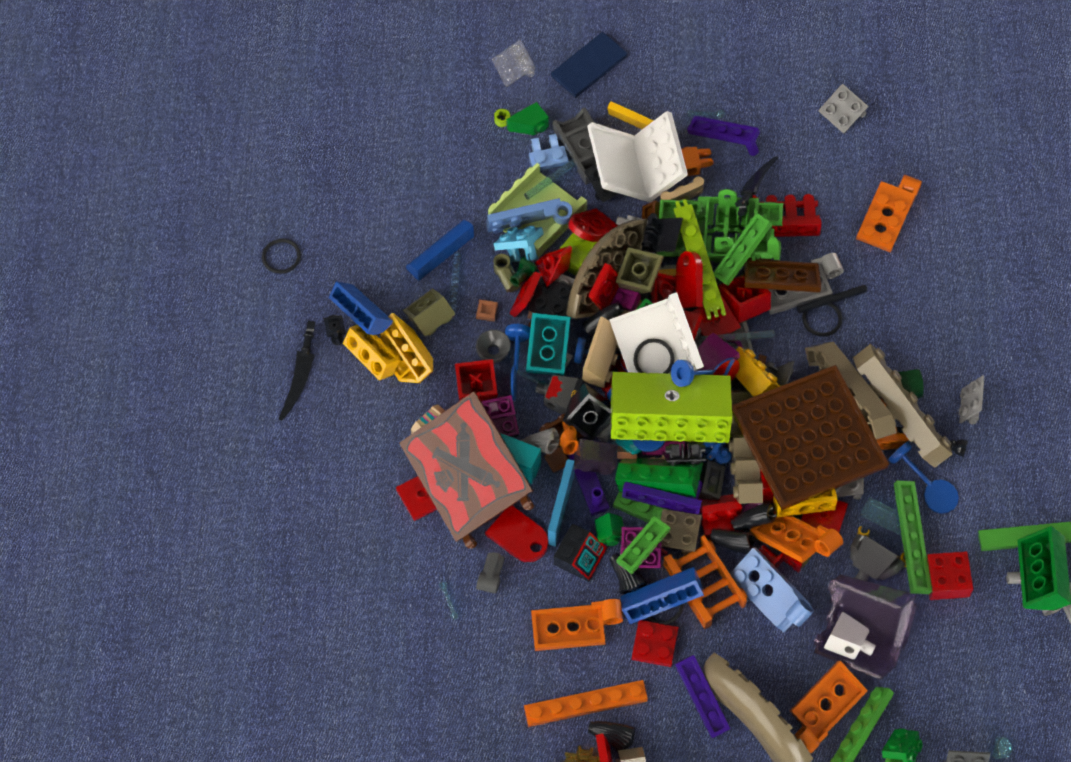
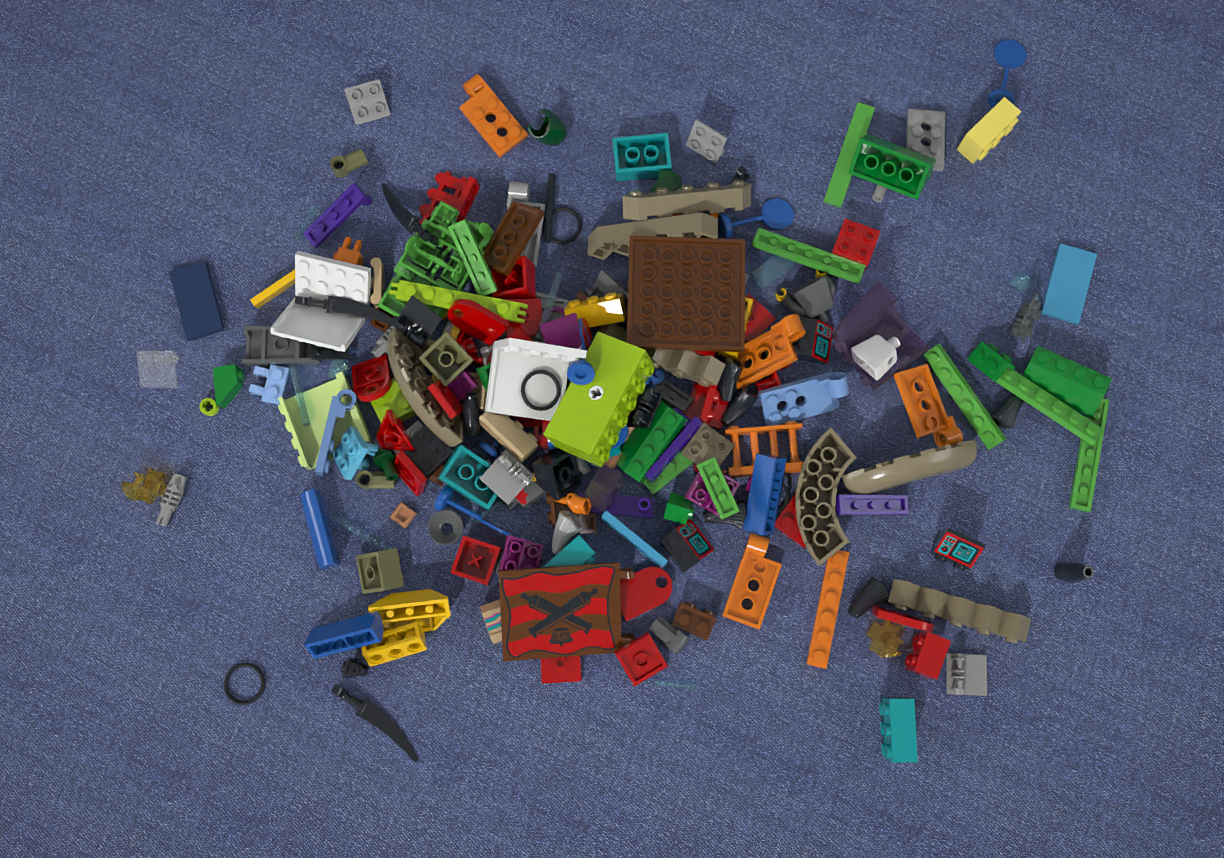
camera: 60 degrees left, 15 degrees up
none -> clear yellow piece [121,467,168,504]
none -> light grey hinge [155,473,187,527]
none -> black sword [295,296,394,326]
none -> clear light blue plate [328,359,349,379]
none -> olive piece [330,148,369,178]
none -> light grey hinge [479,449,534,505]
none -> dark green piece [528,109,567,146]
none -> teal brick [612,133,672,181]
none -> red plate [614,632,668,687]
none -> reddish brown bracket [671,601,717,641]
none -> slope [792,316,833,365]
none -> dark tan brick [795,427,856,566]

